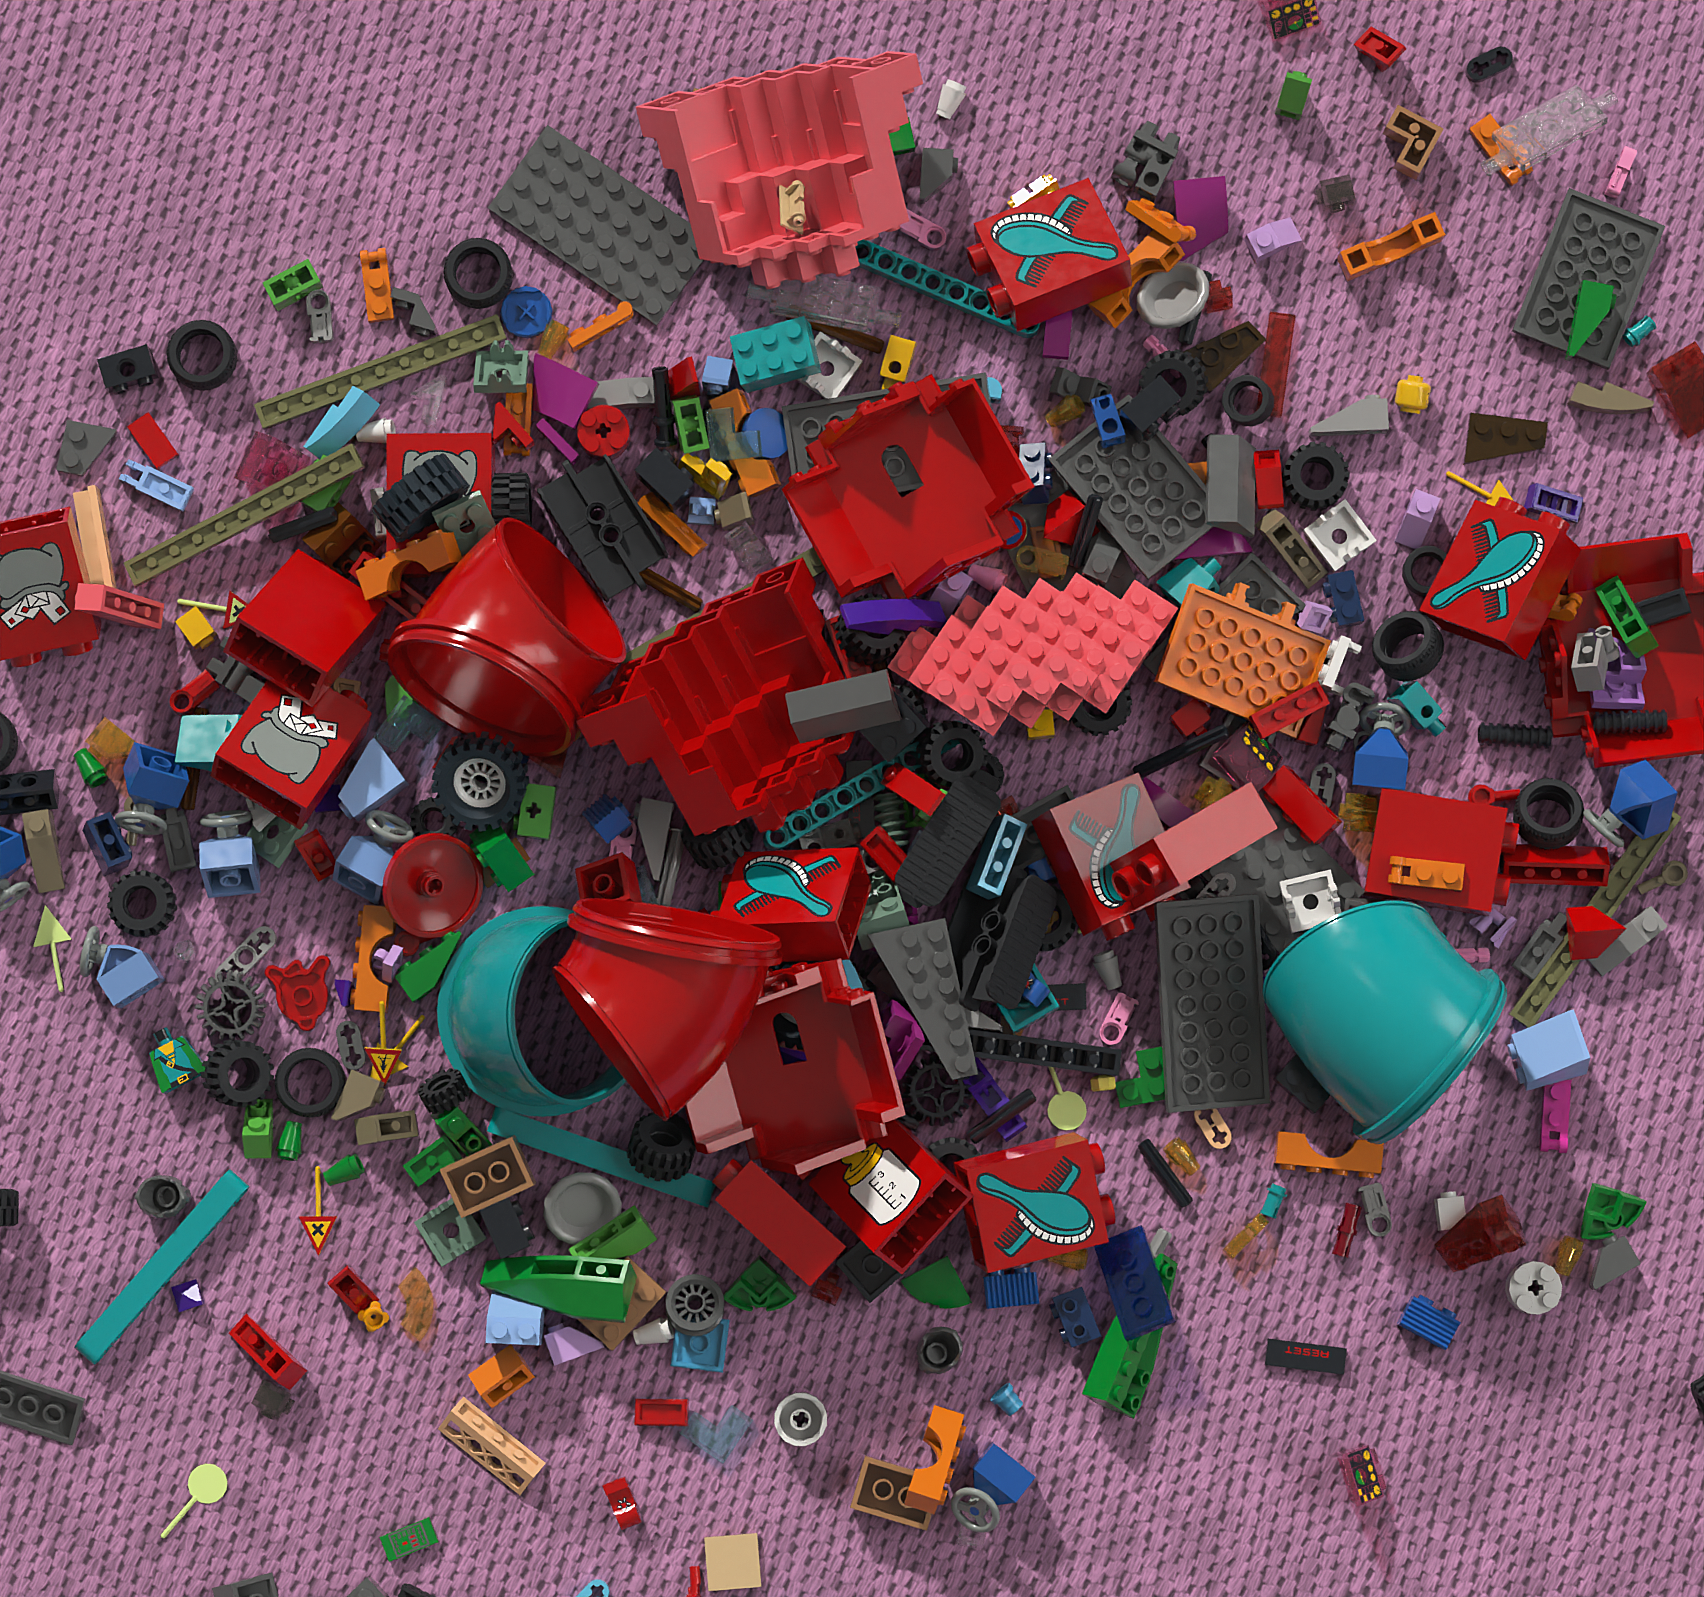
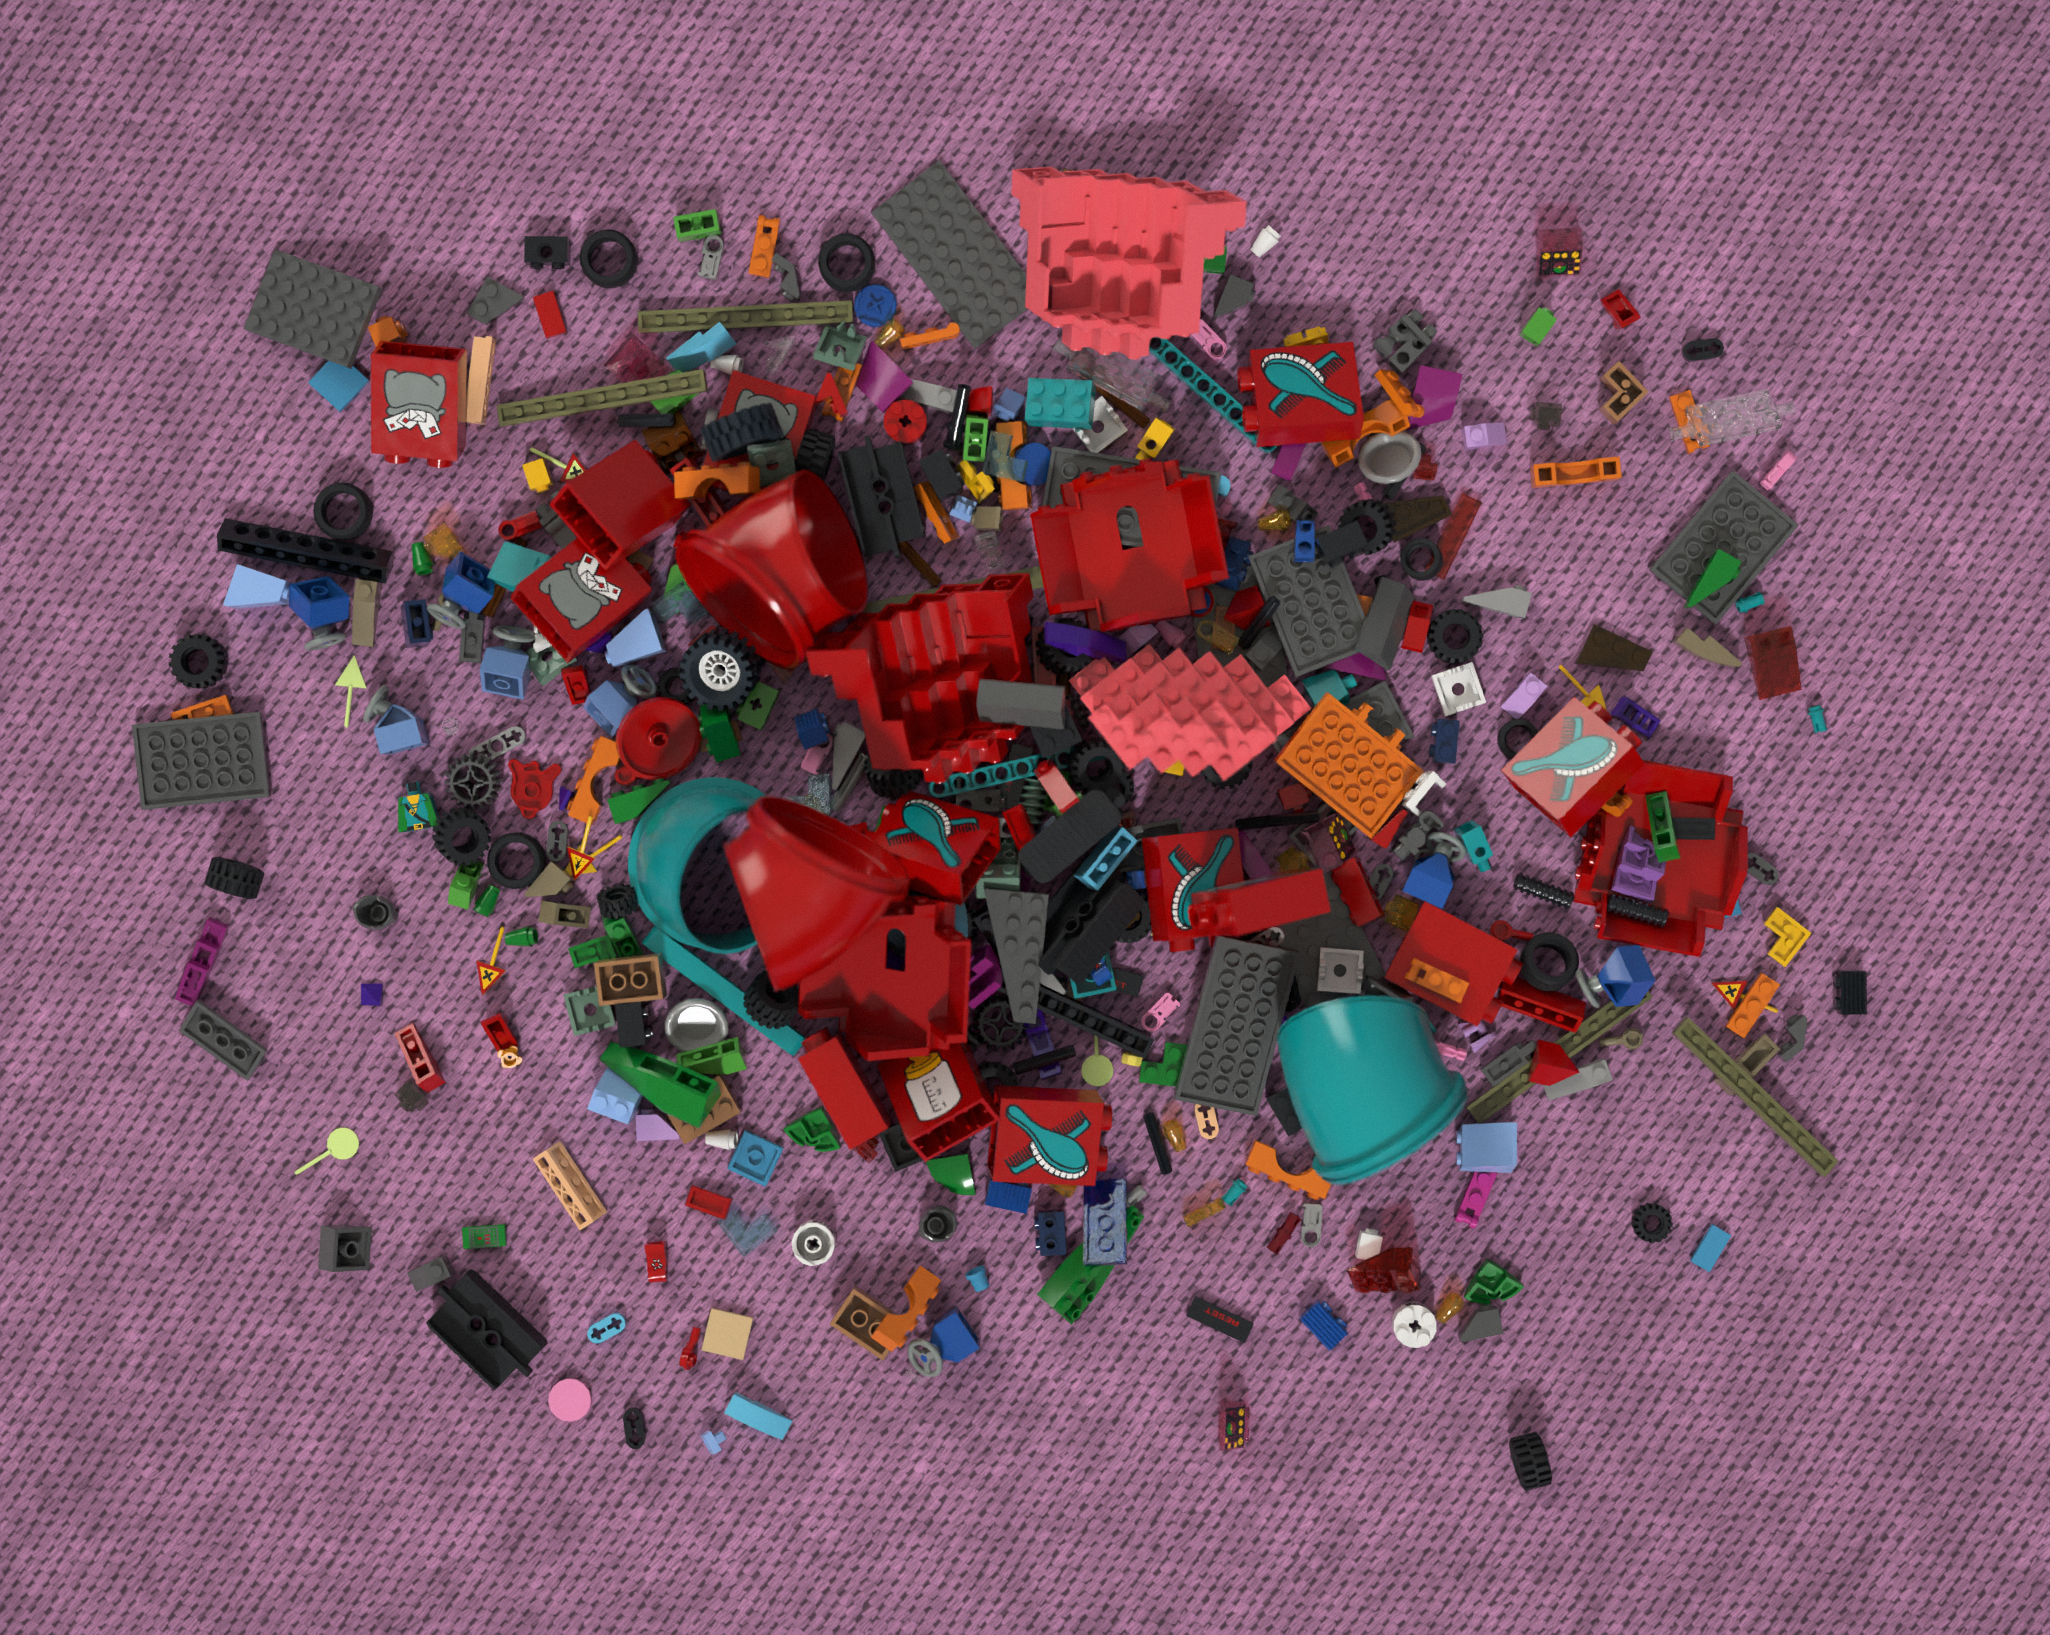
camera: 20 degrees right, 5 degrees up
teal beam [74,1169,250,1365] -> none
coral brick [75,583,164,629] -> none
black tyre [107,870,177,938] -> none
light blue hinge [119,459,194,512] -> none
lavender tile [373,944,403,983] -> none
clear yellow tile [398,1267,434,1341] -> none
orange brick [468,1344,535,1408] -> none
magenta tile [536,418,580,466] -> none
red brick [575,852,642,902] -> none
dark grey wheel [666,1274,724,1336] -> none
tan hinge [779,180,806,235] -> none
light grey cone [1093,949,1122,990] -> none
red plate [1249,680,1330,740] -> none
dark tan slope [1255,509,1328,589] -> none
lavender tile [1296,601,1333,634] -> none
black tyre [1372,611,1444,682] -> none
yellow head [1395,375,1431,414] -> none
light grey hinge [1571,626,1620,692] -> none

